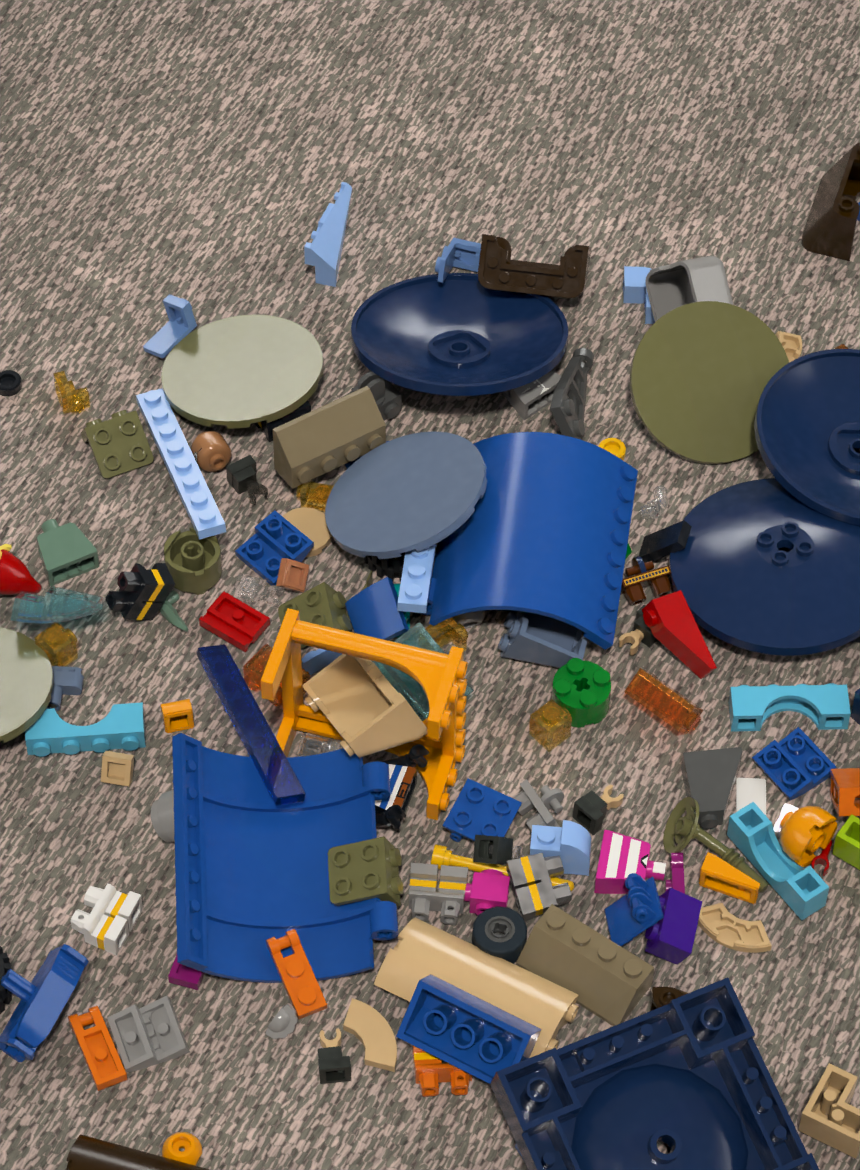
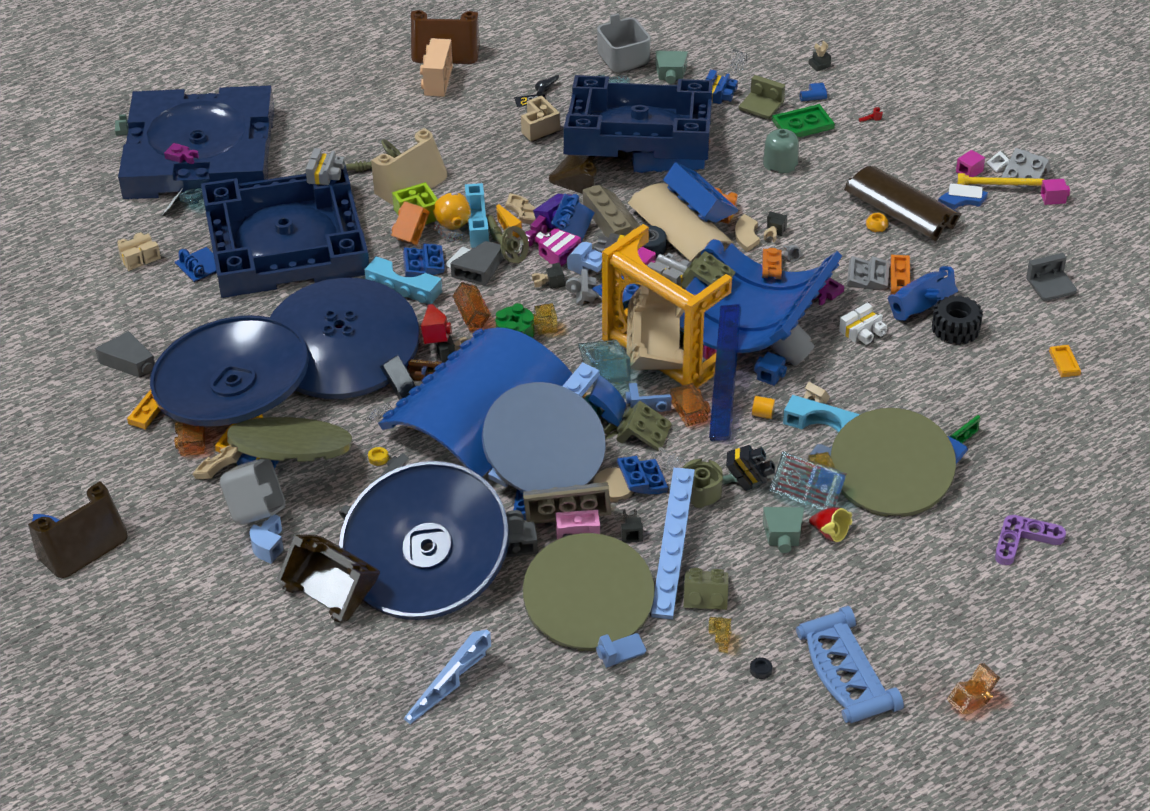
camera: 150 degrees left, 10 degrees down
medium nougat head [191,431,232,472] -> none
red plate [199,591,270,652] -> none
nougat tile [276,558,310,593] -> none
medium blue bracket [435,238,481,283] -> none

